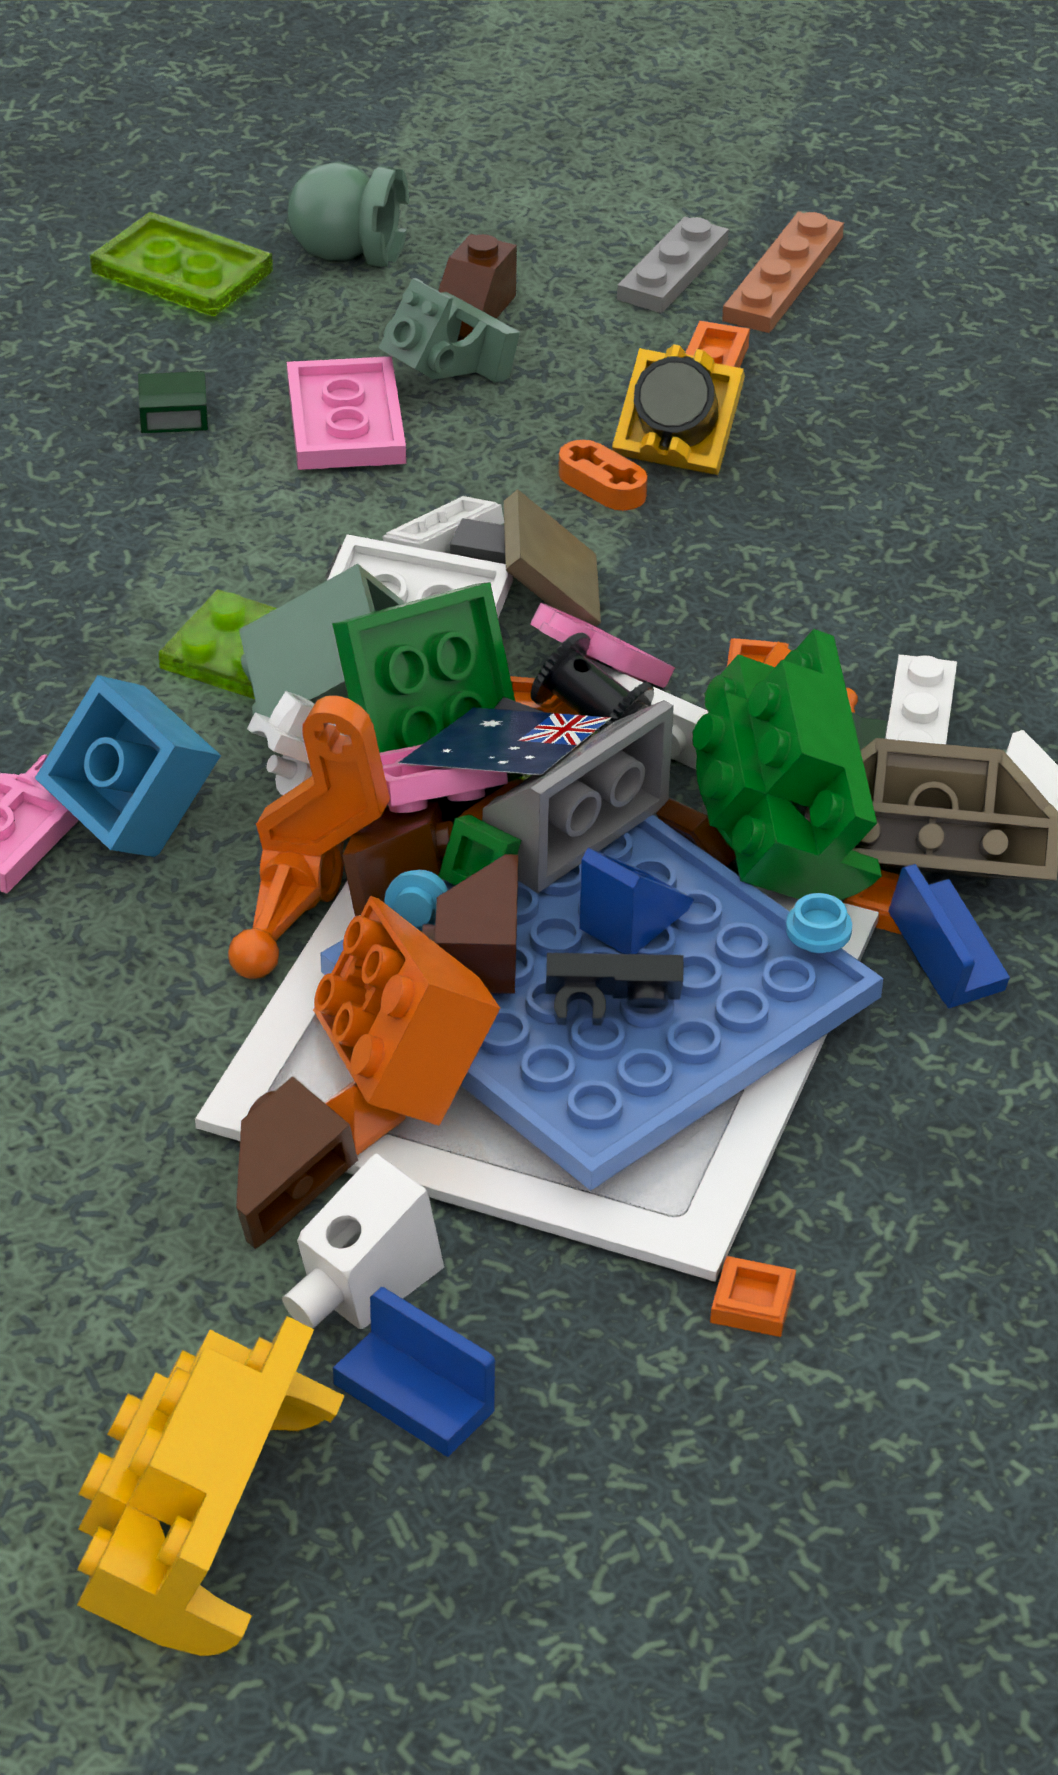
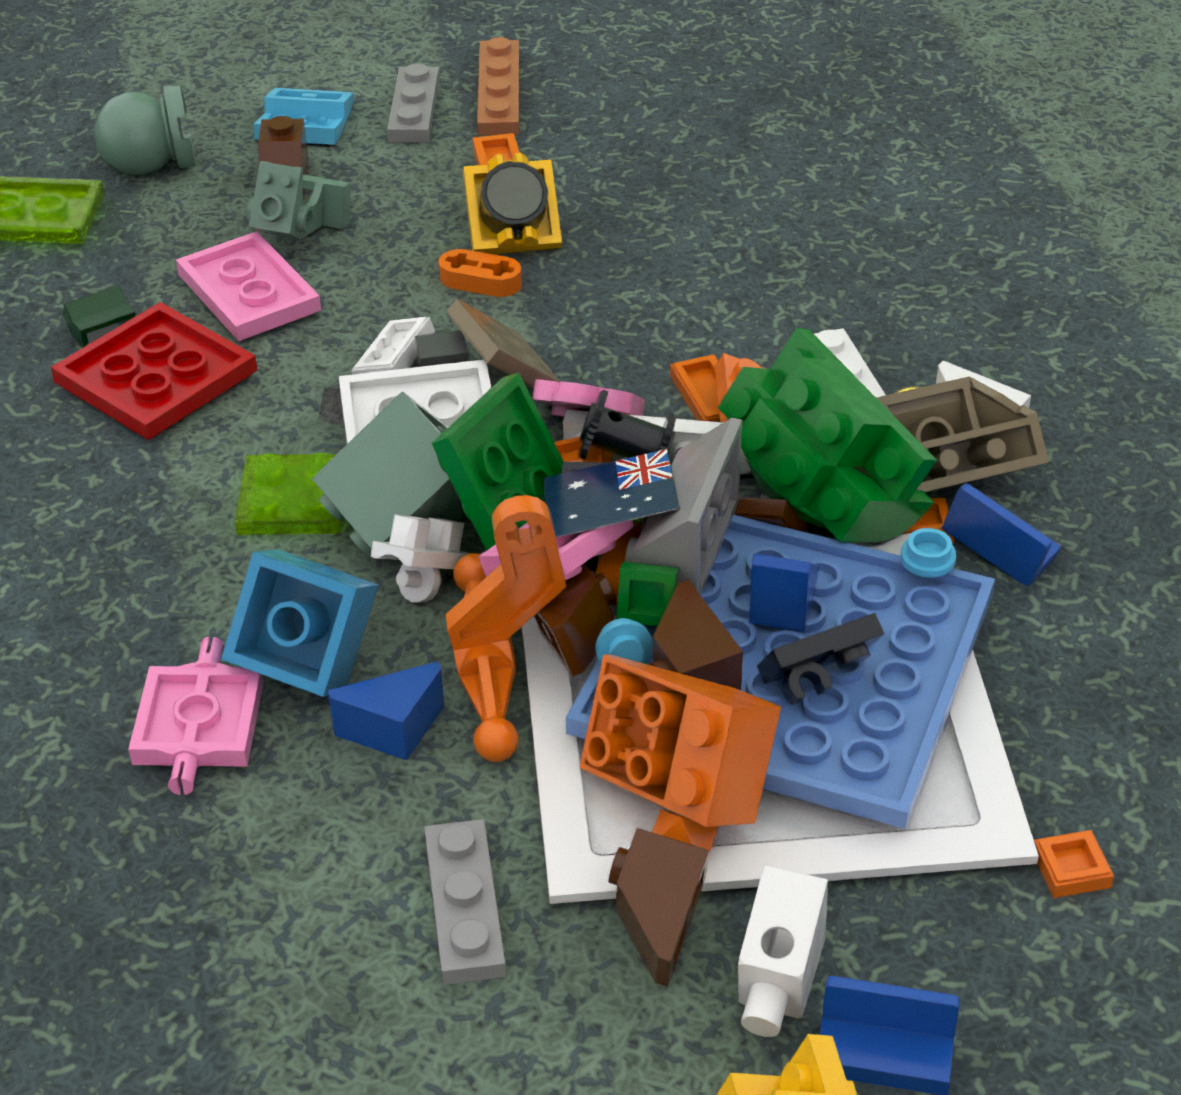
camera: 25 degrees left, 0 degrees up
none -> red plate [51,302,258,440]
none -> medium azure slope [254,88,354,145]
none -> blue slope [327,661,444,760]
none -> light grey plate [424,819,506,985]

